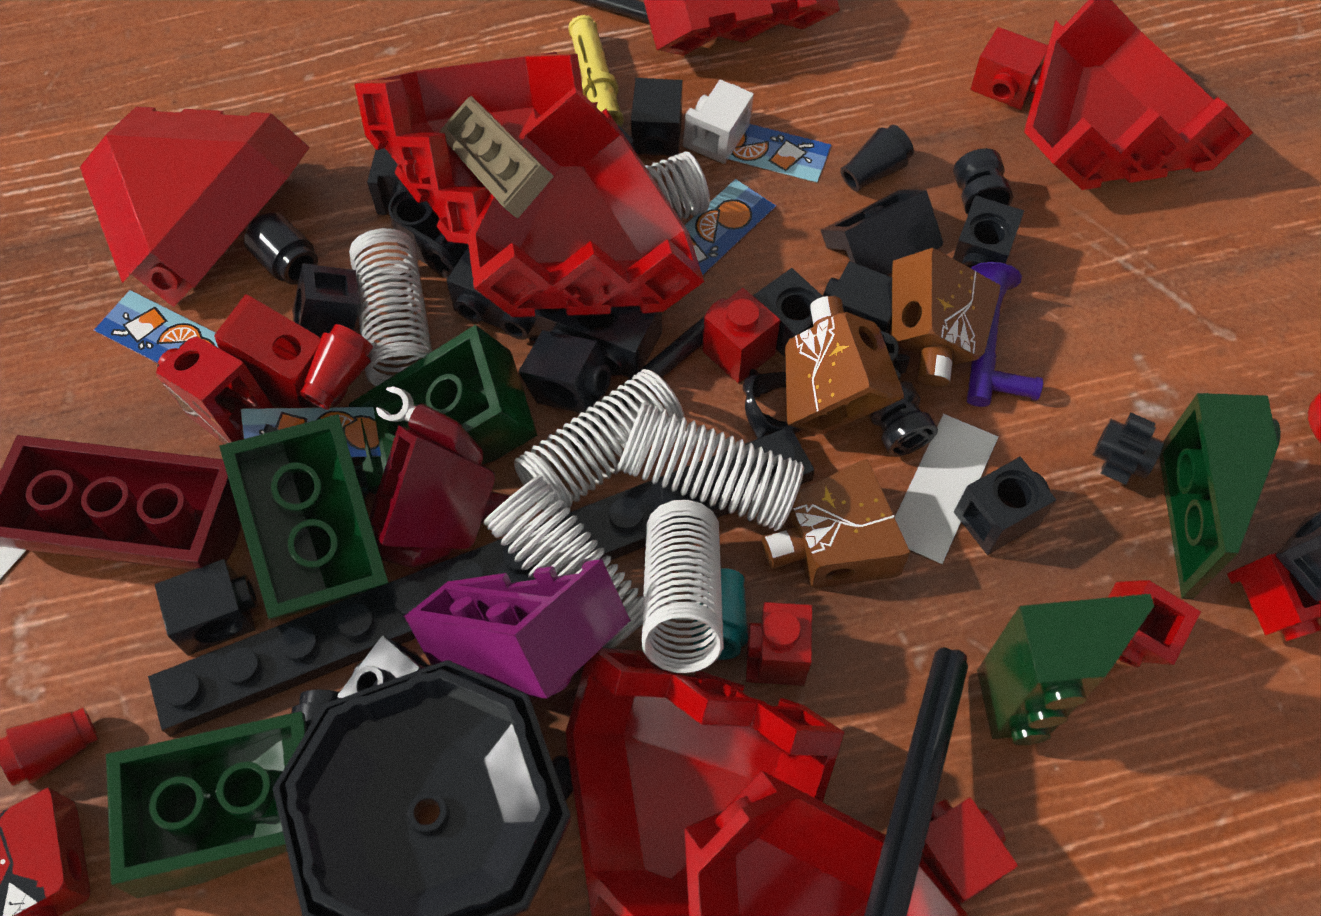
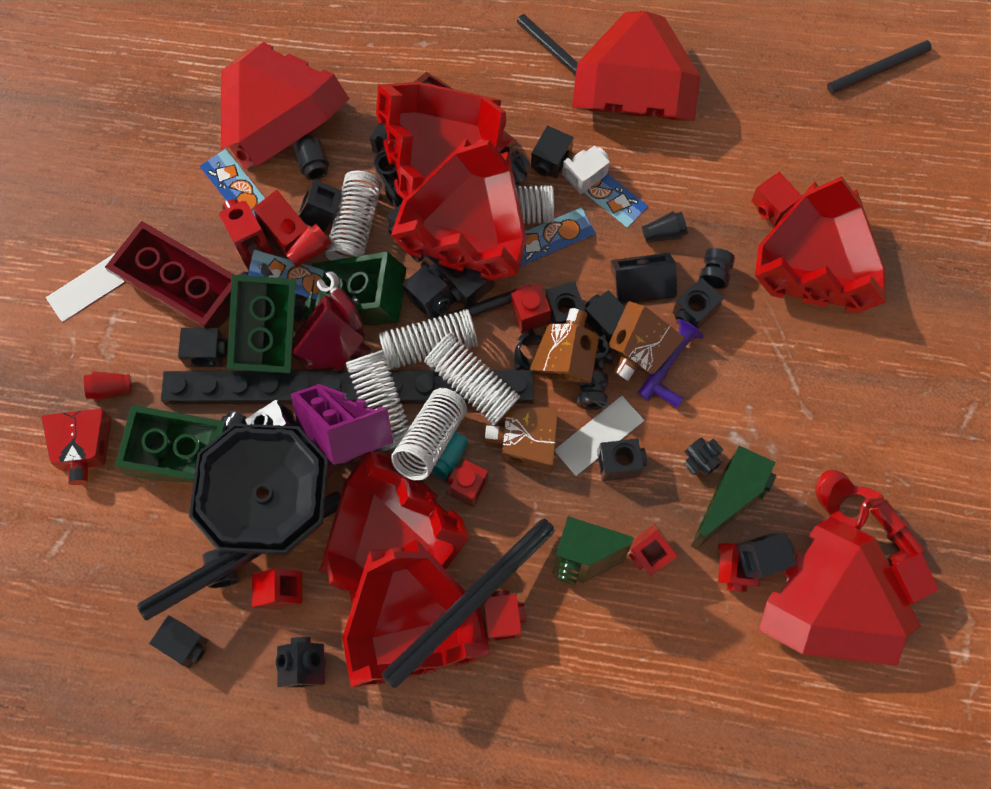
camera: 25 degrees right, 10 degrees up
dark tan tile [439,96,554,219] -> none
light yellow pin [568,15,624,127] -> none

